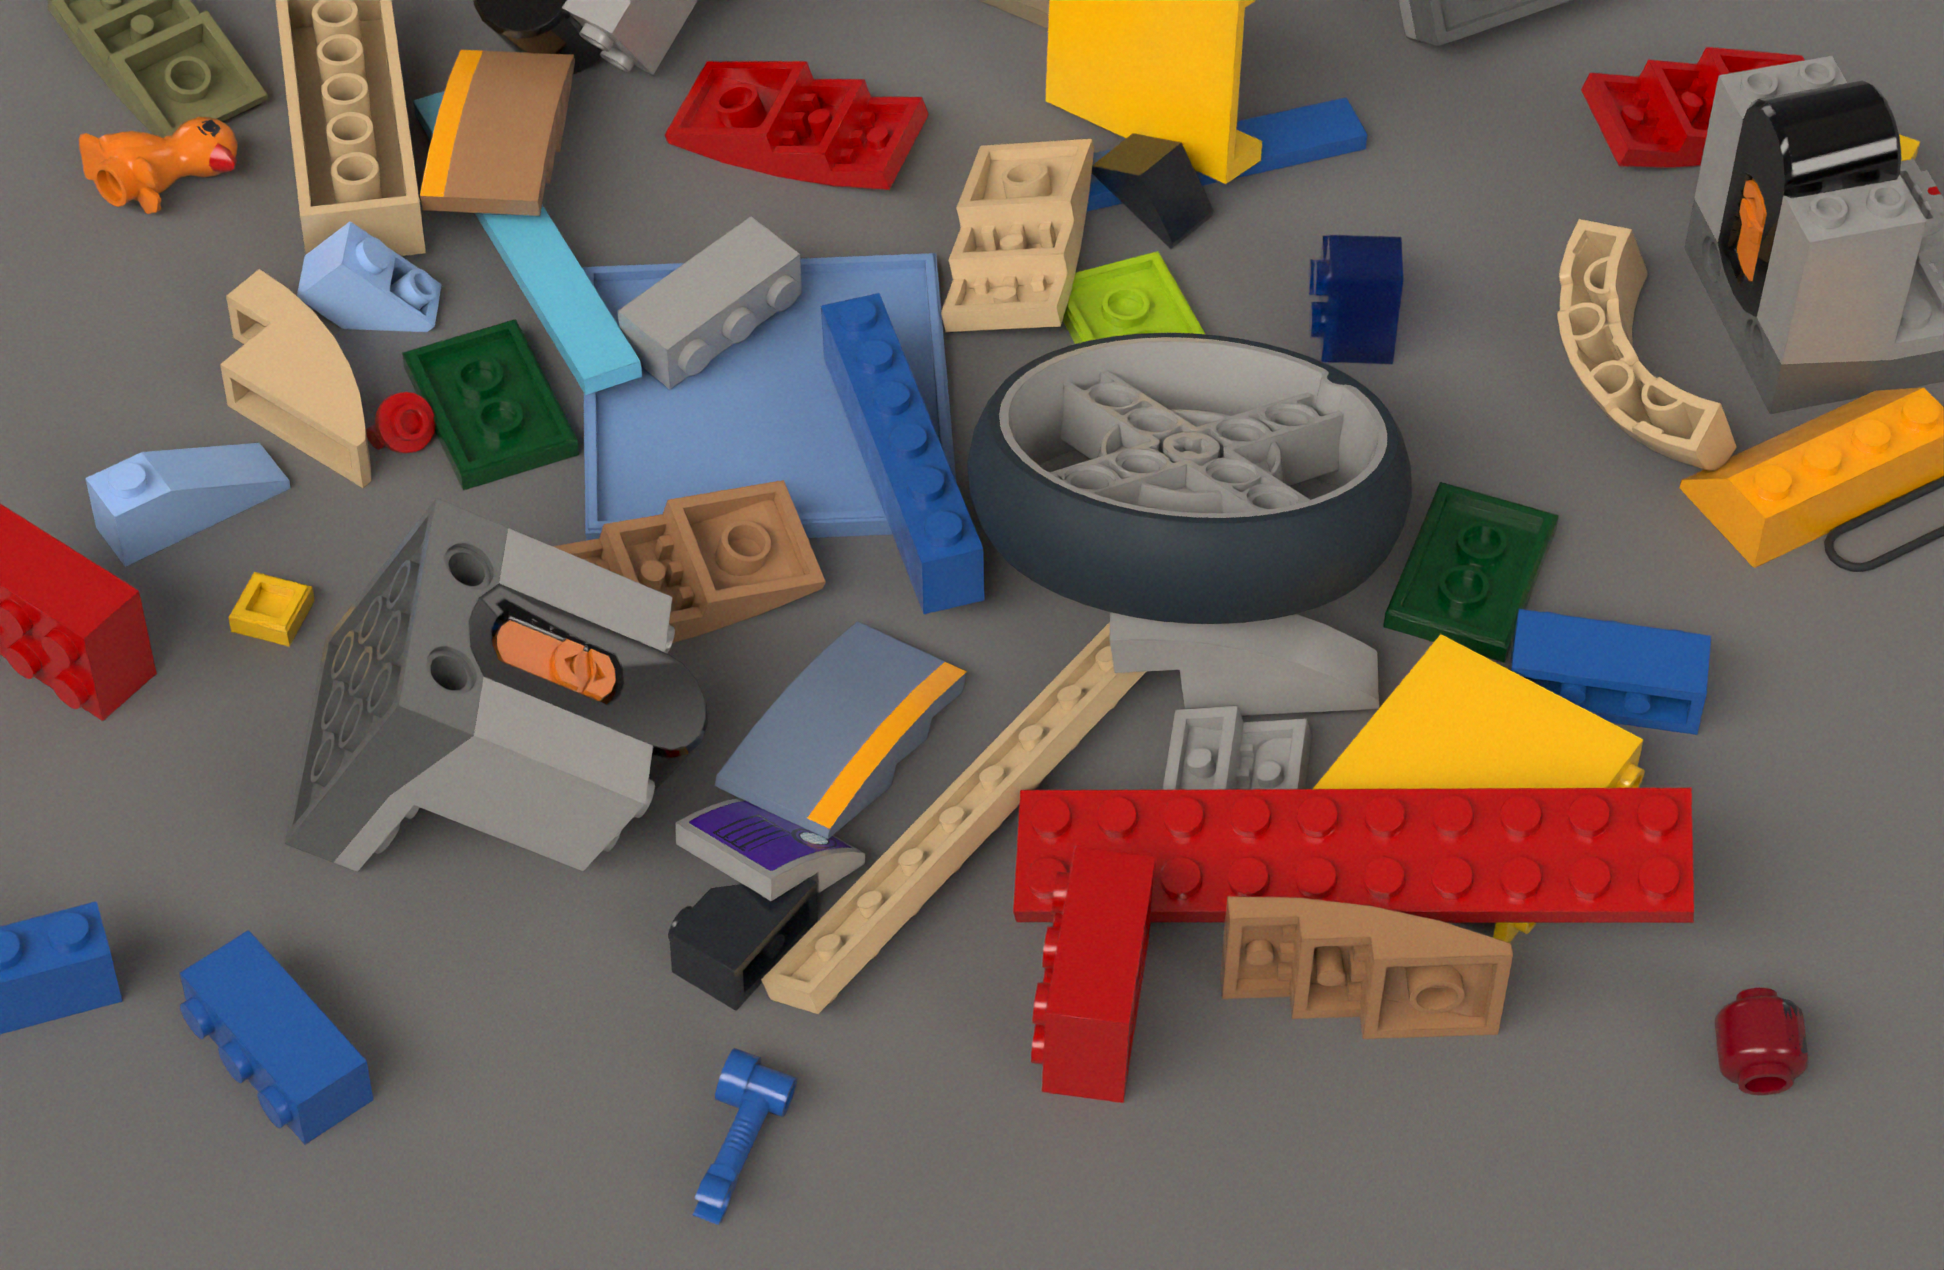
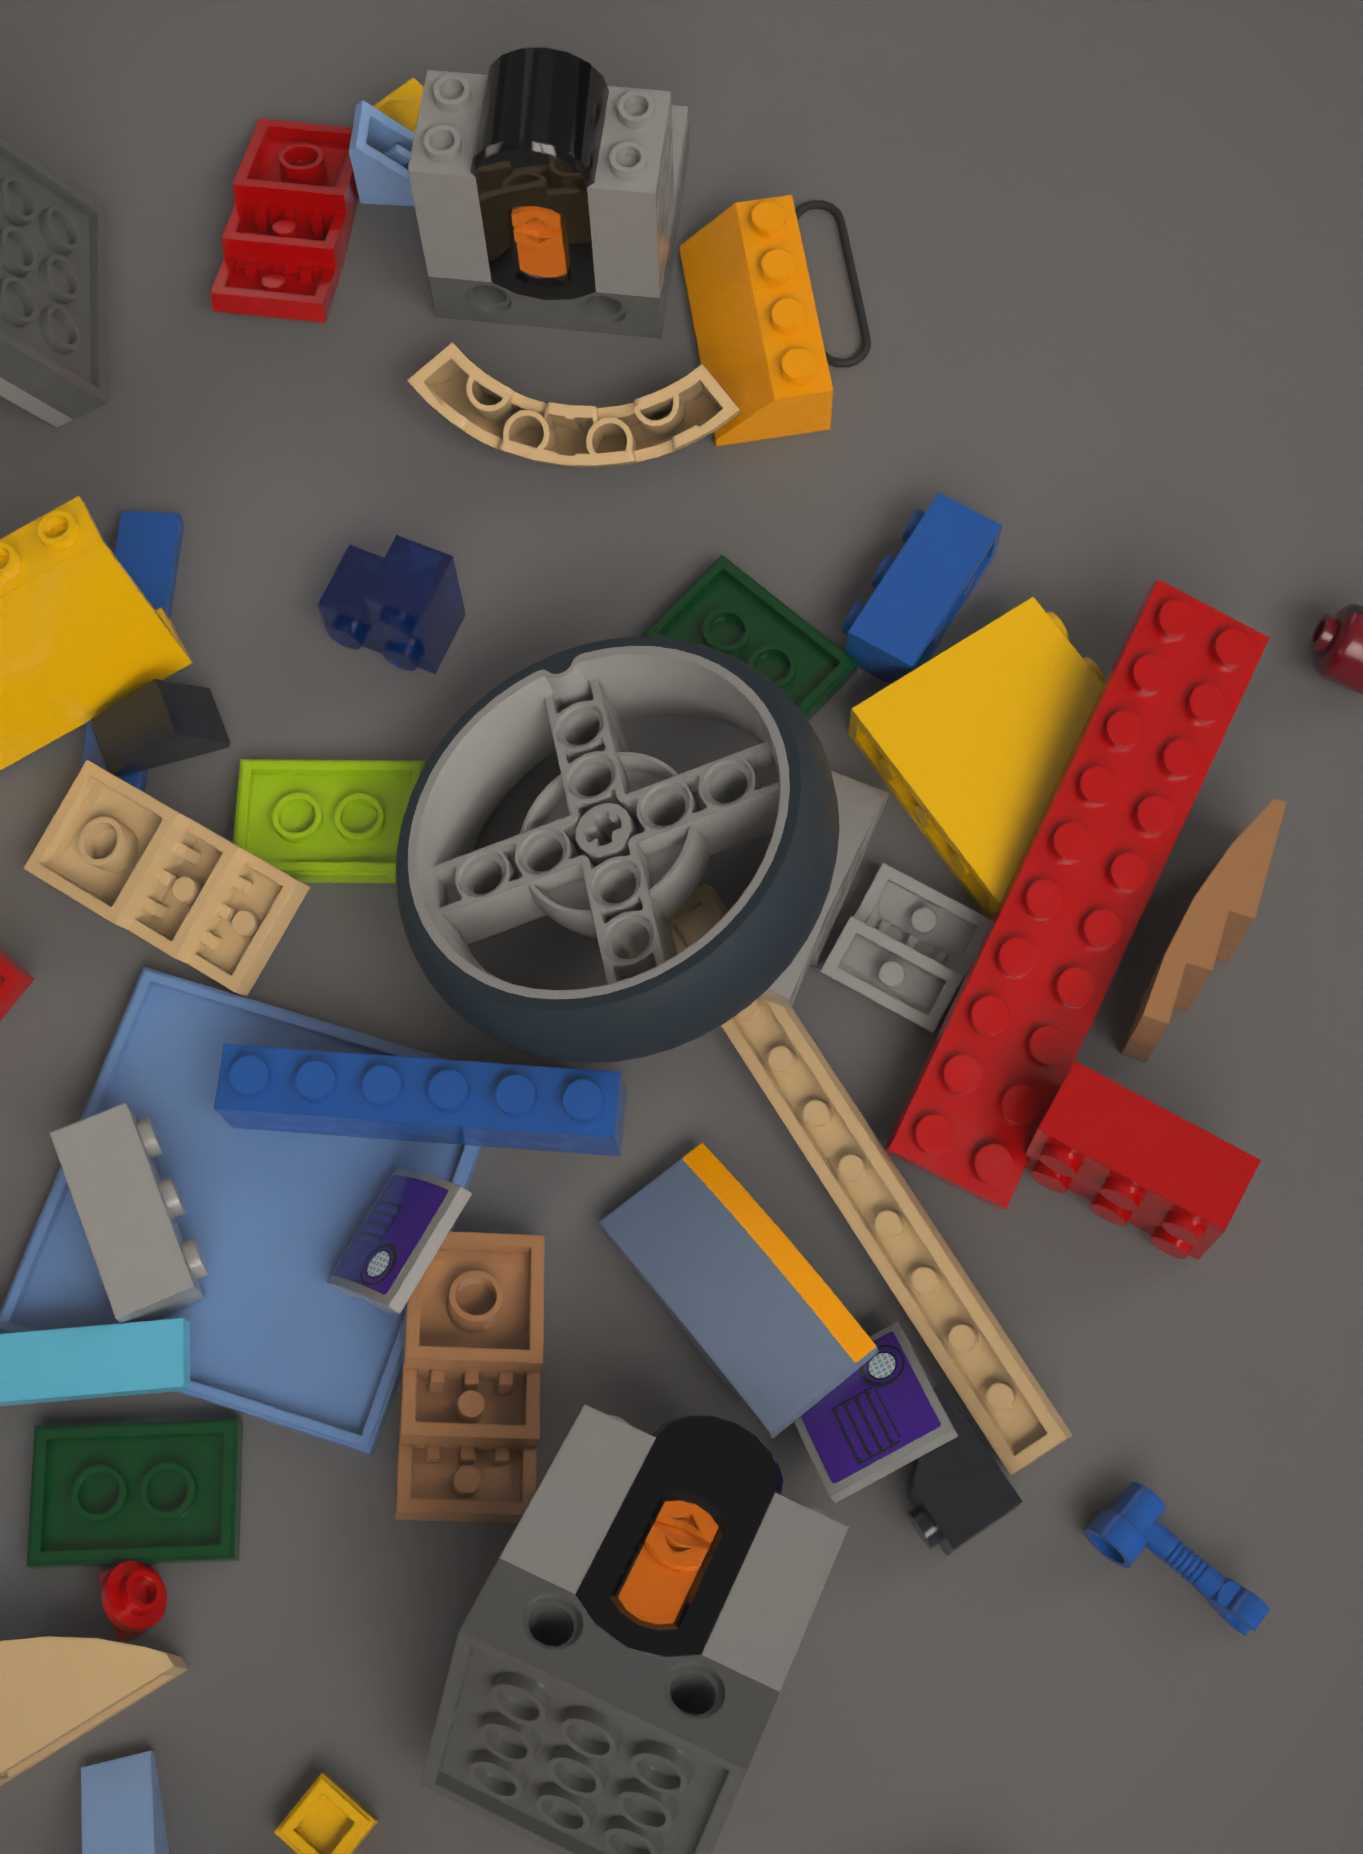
camera: 65 degrees left, 20 degrees up
none -> slope [326,1168,472,1314]

